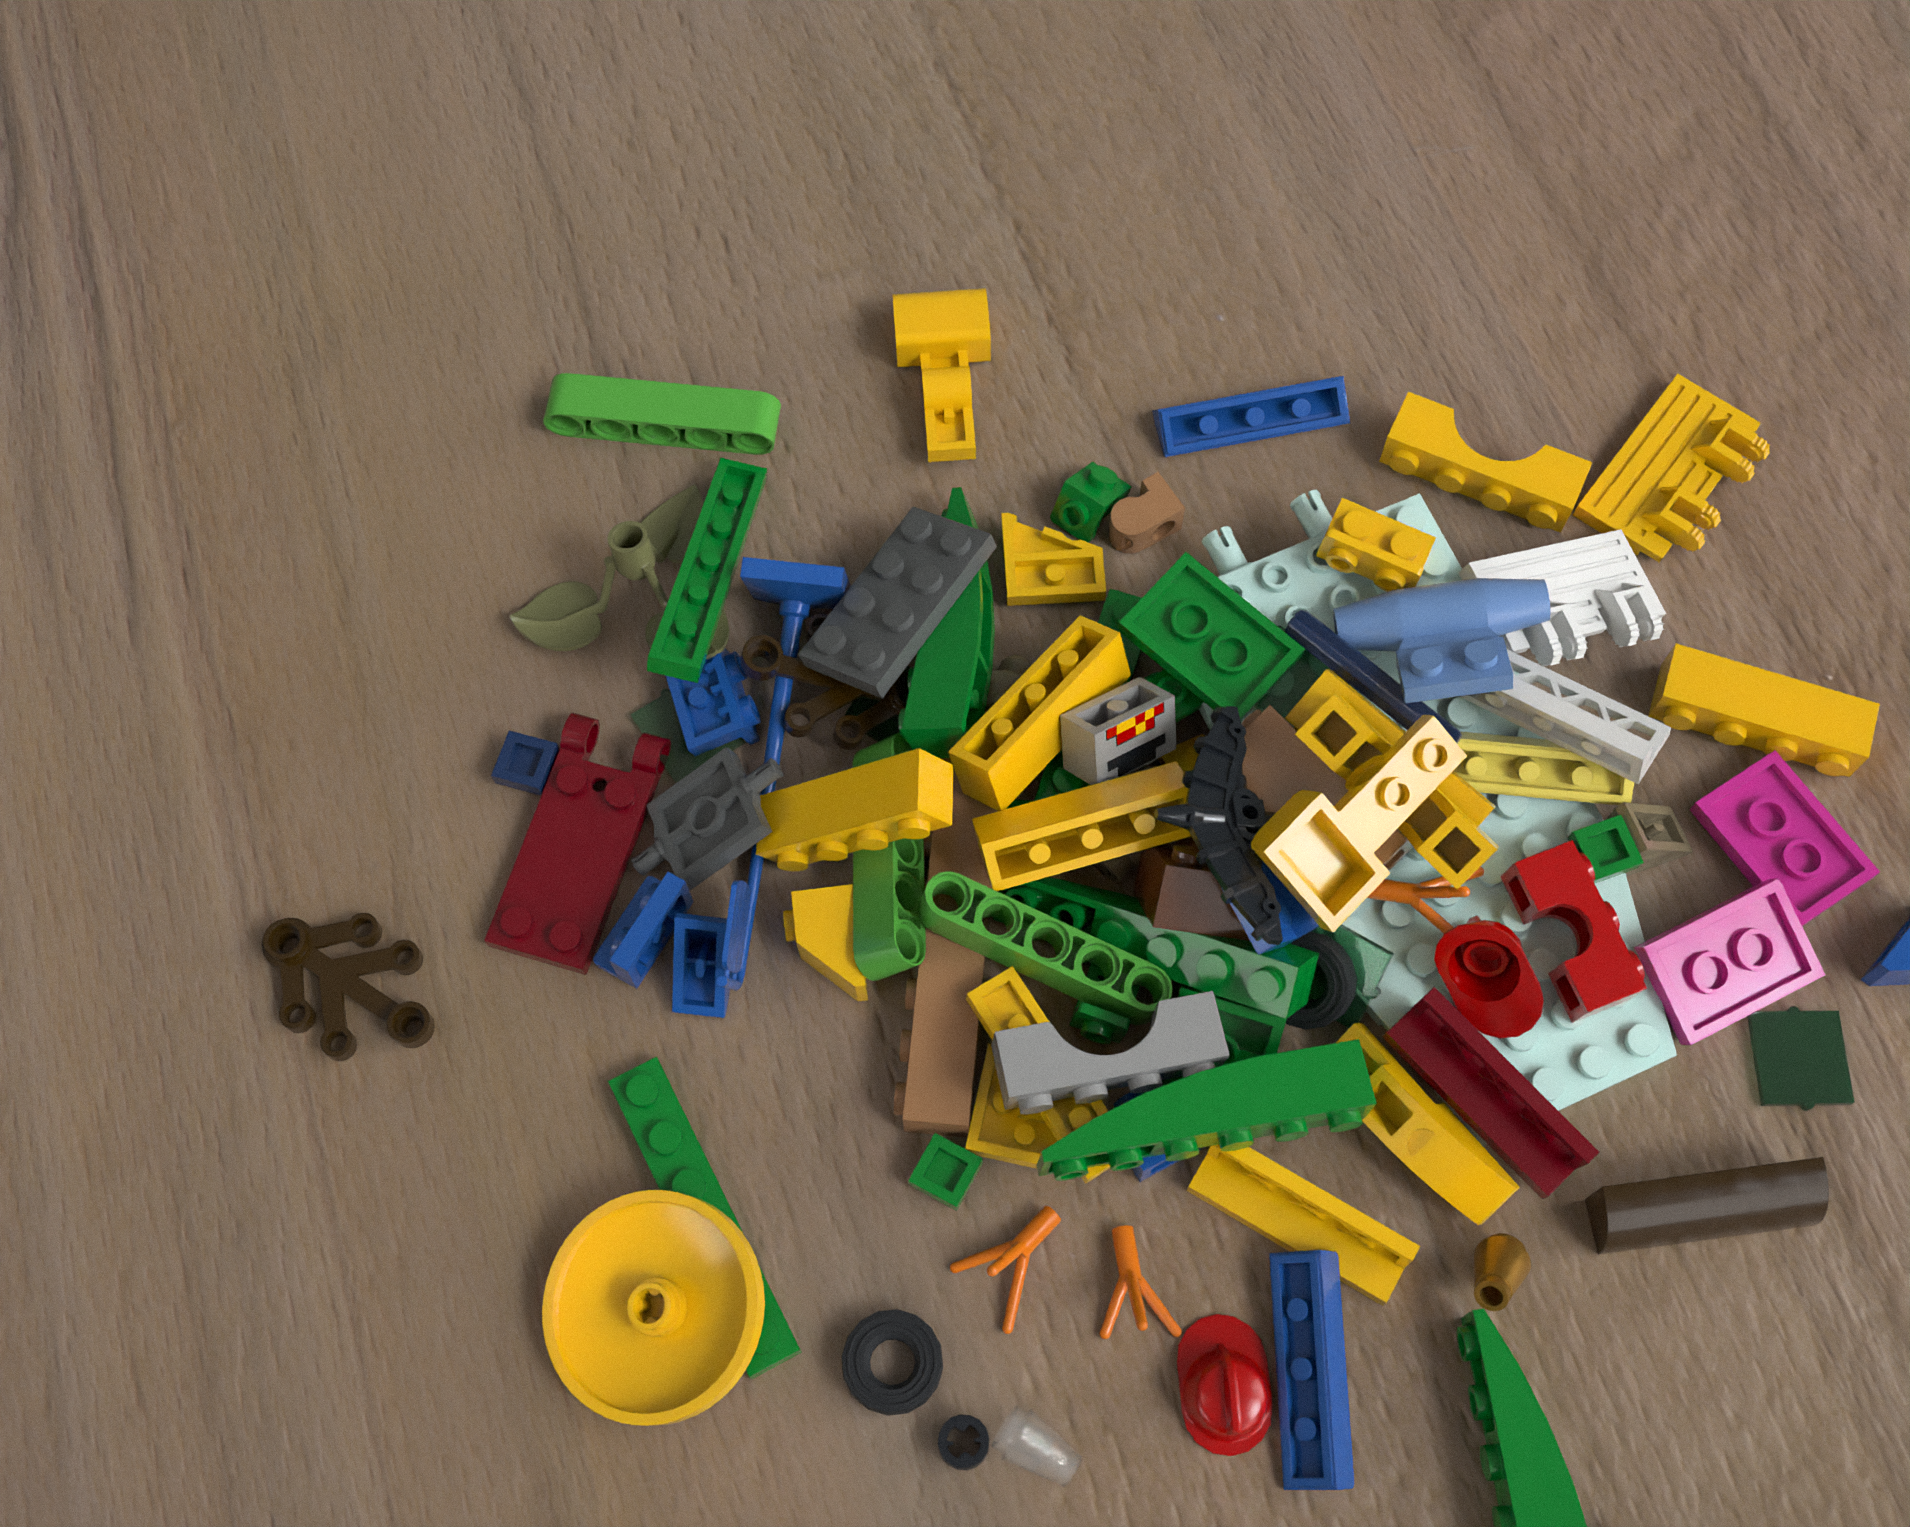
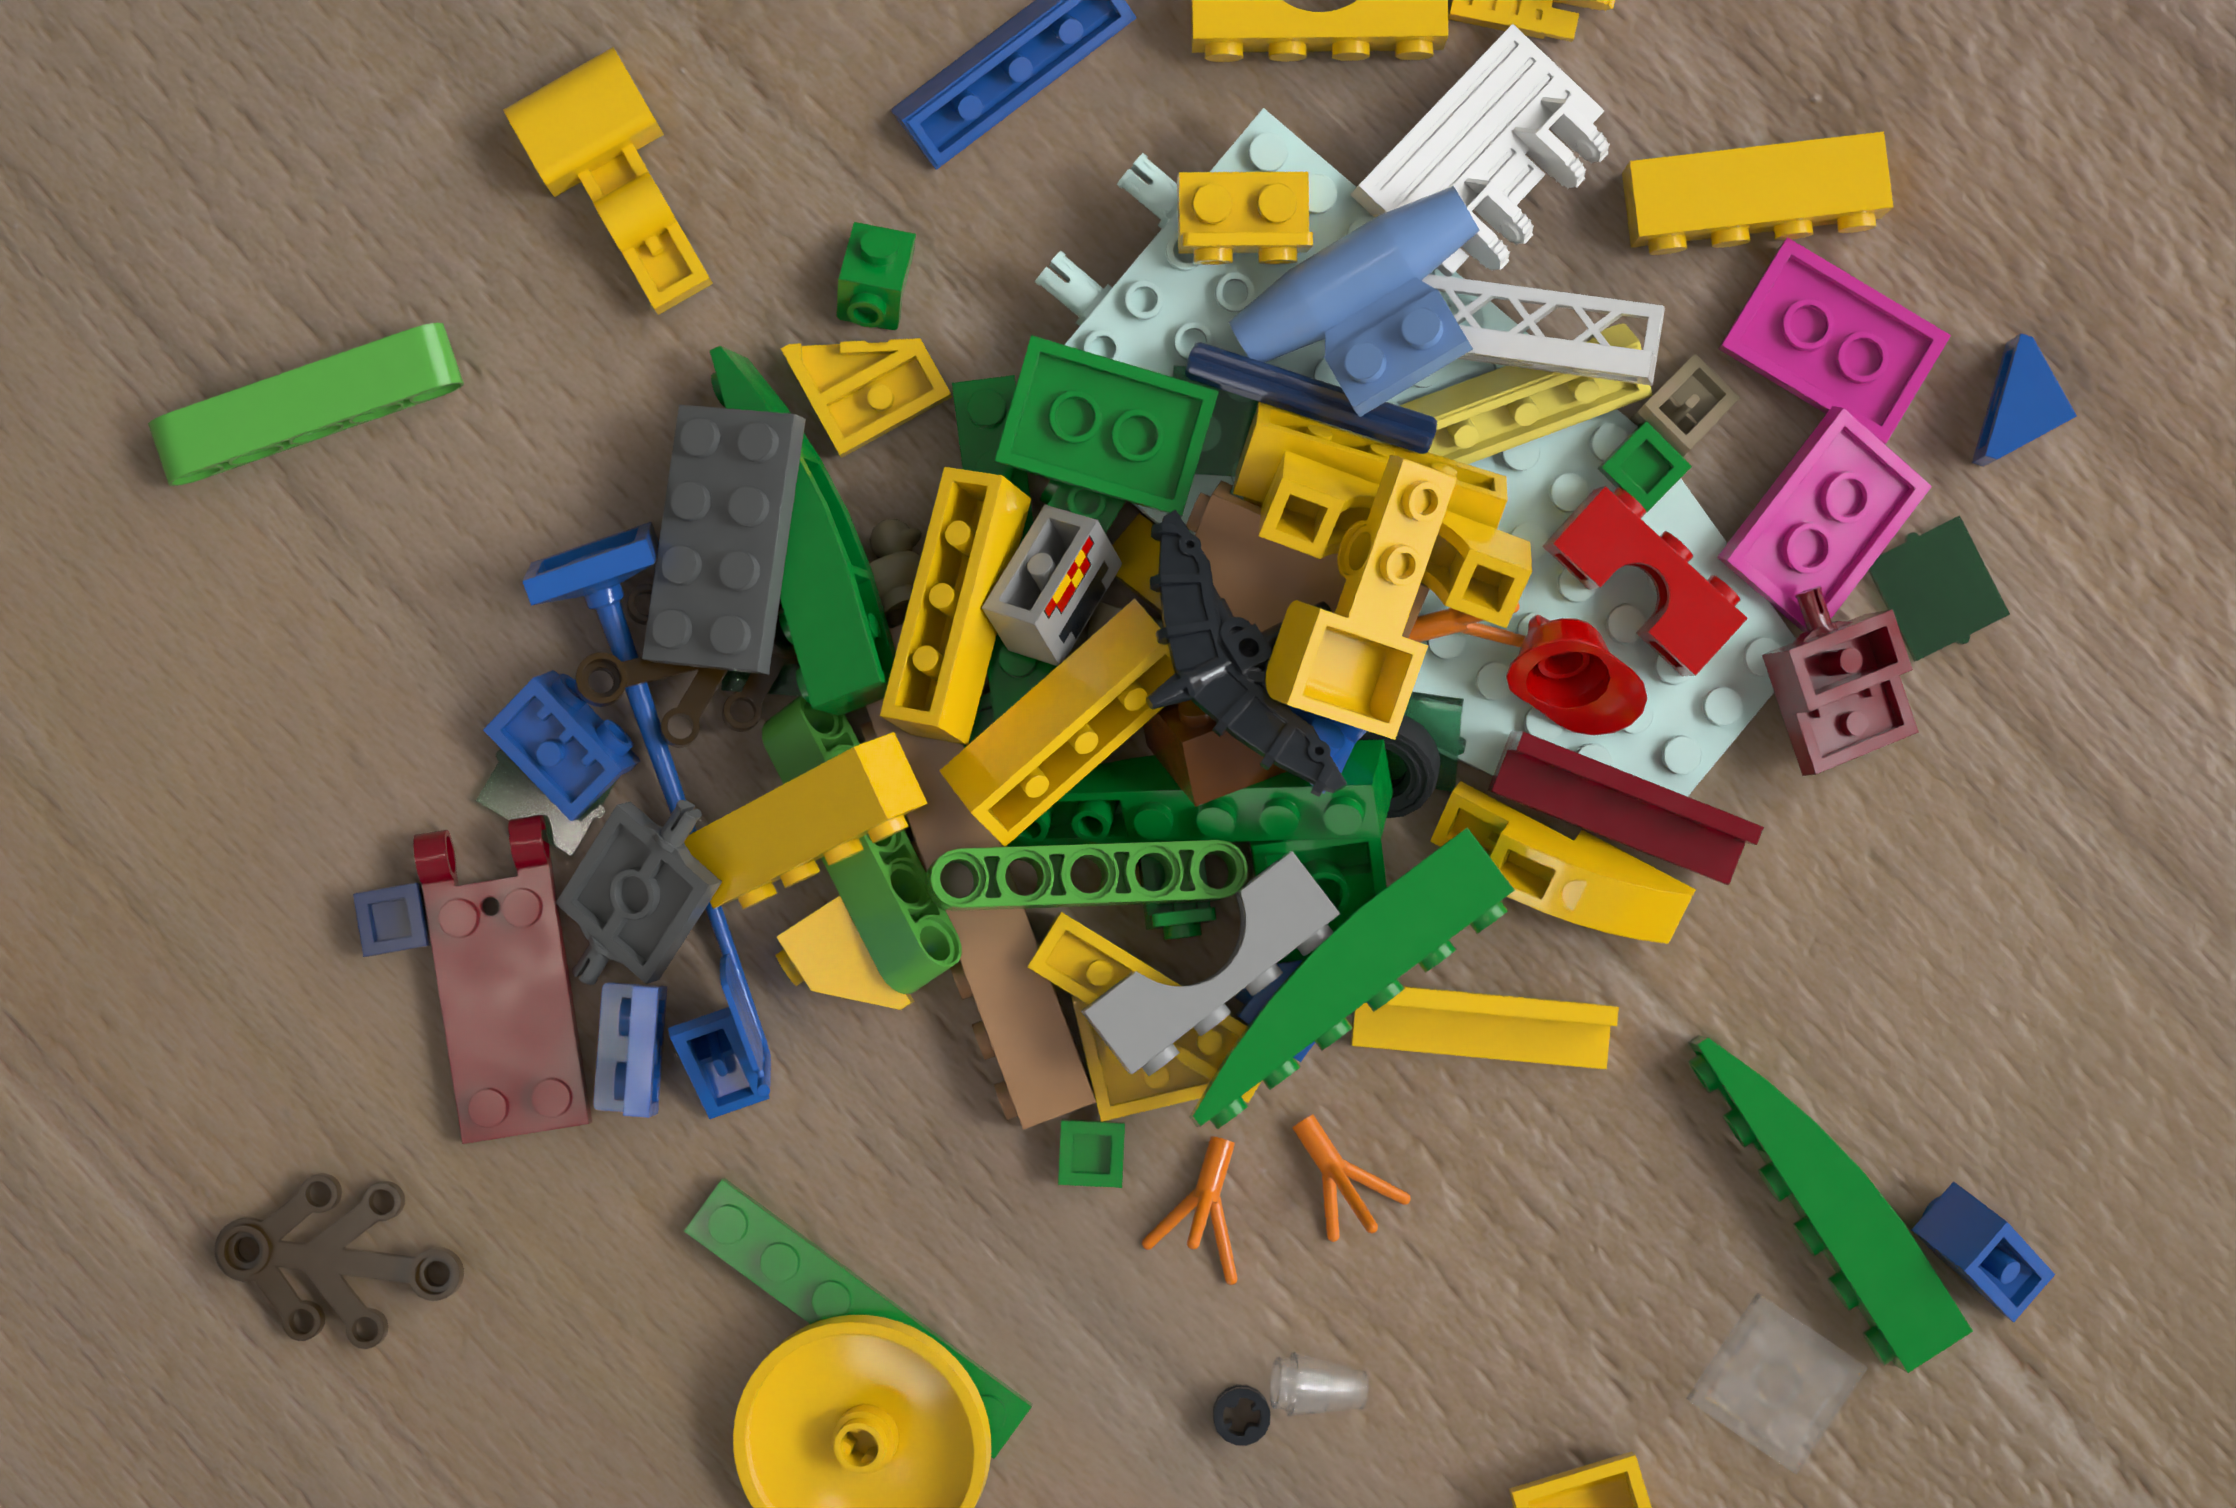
camera: 25 degrees left, 20 degrees up
olive plant [510,485,730,659] -> none
green plate [647,457,767,683] -> none
black tyre [841,1309,943,1416] -> none
medium nougat leg [1109,472,1185,554] -> none
red piece [1177,1314,1273,1456] -> none
blue slope [1269,1250,1354,1490] -> none
pearl gold cone [1474,1233,1531,1311] -> none
dark brown brick [1585,1157,1829,1255] -> none
none -> dark red plate [1762,586,1919,776]

